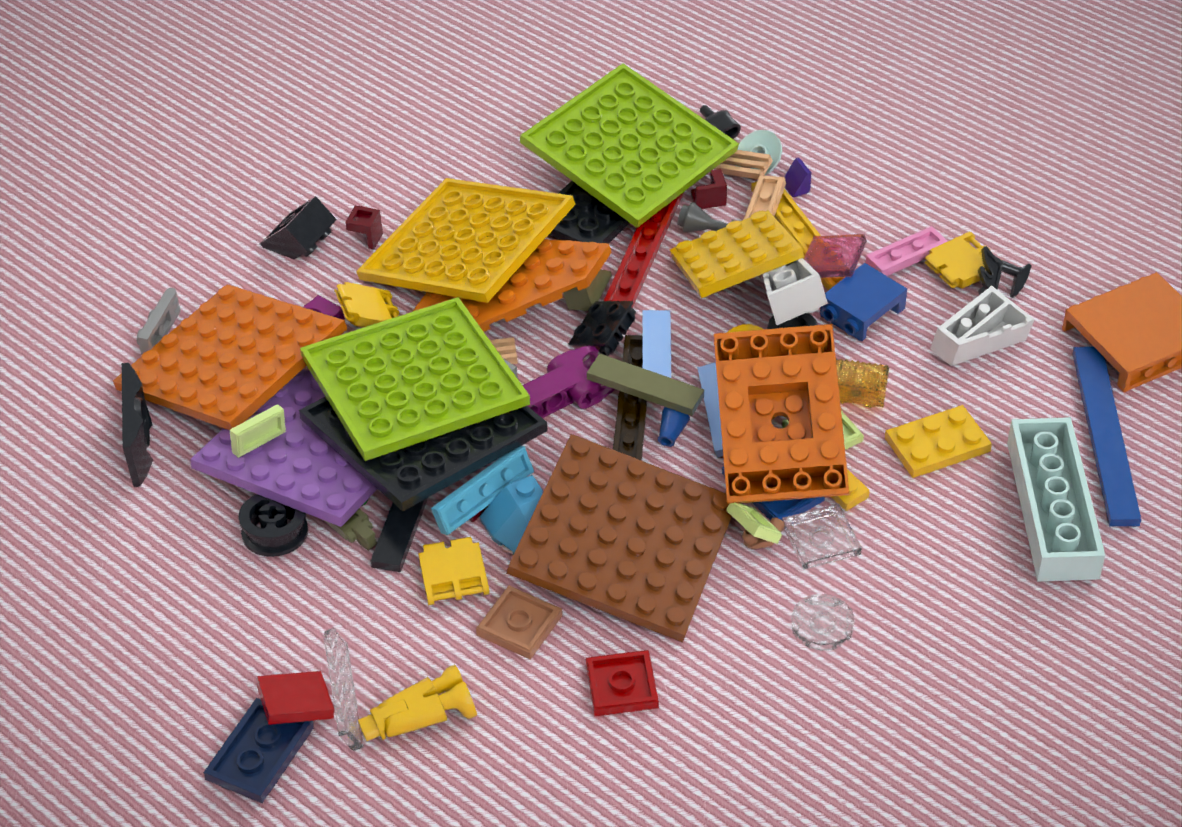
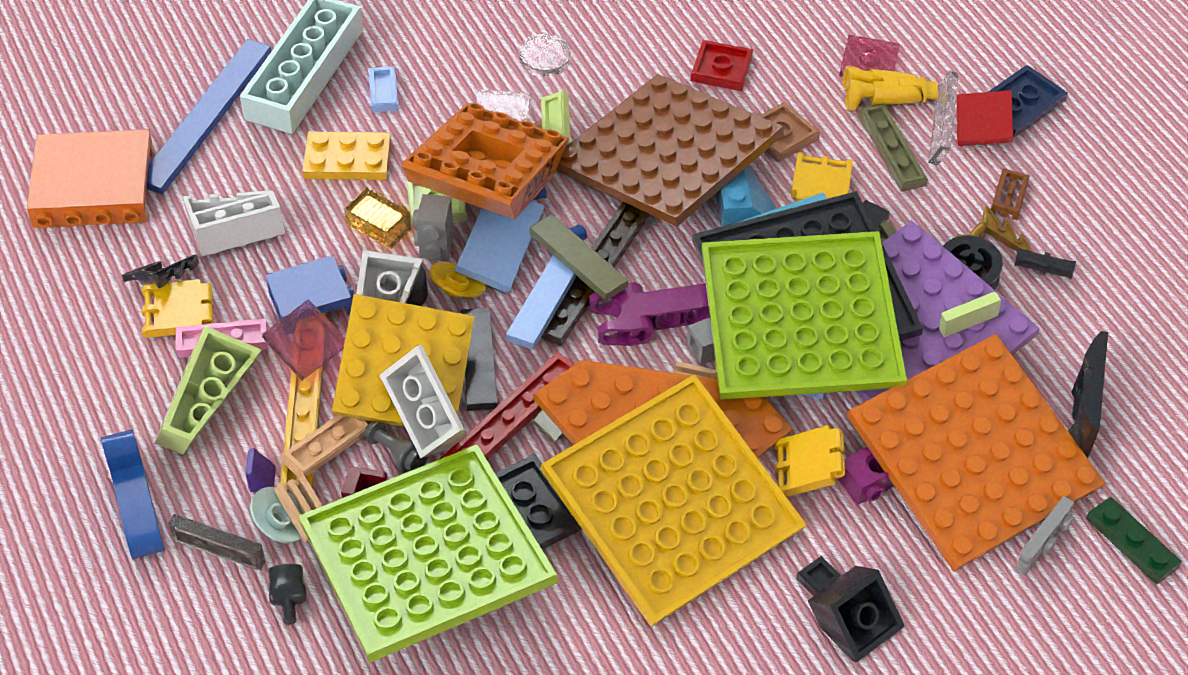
camera: 160 degrees left, 5 degrees up
dark red panel [345,205,383,250] -> none
black hinge [568,301,636,356] -> none
none -> blue beam [100,429,165,560]
none -> yellowish green wedge [154,326,261,455]
none -> clear smoke tile [169,514,265,570]
none -> light blue tile [368,66,399,113]
none -> white slope [380,345,465,458]
none -> tile [461,308,498,411]
none -> black tile [796,556,841,596]
none -> clear pink tile [839,34,900,77]
none -> olive tile [859,104,928,192]
none -> pearl gold piece [956,206,1032,252]
none -> dark orange tile [991,168,1030,220]
none -> black pin [1014,248,1076,280]
none -> dark green plate [1086,496,1182,585]

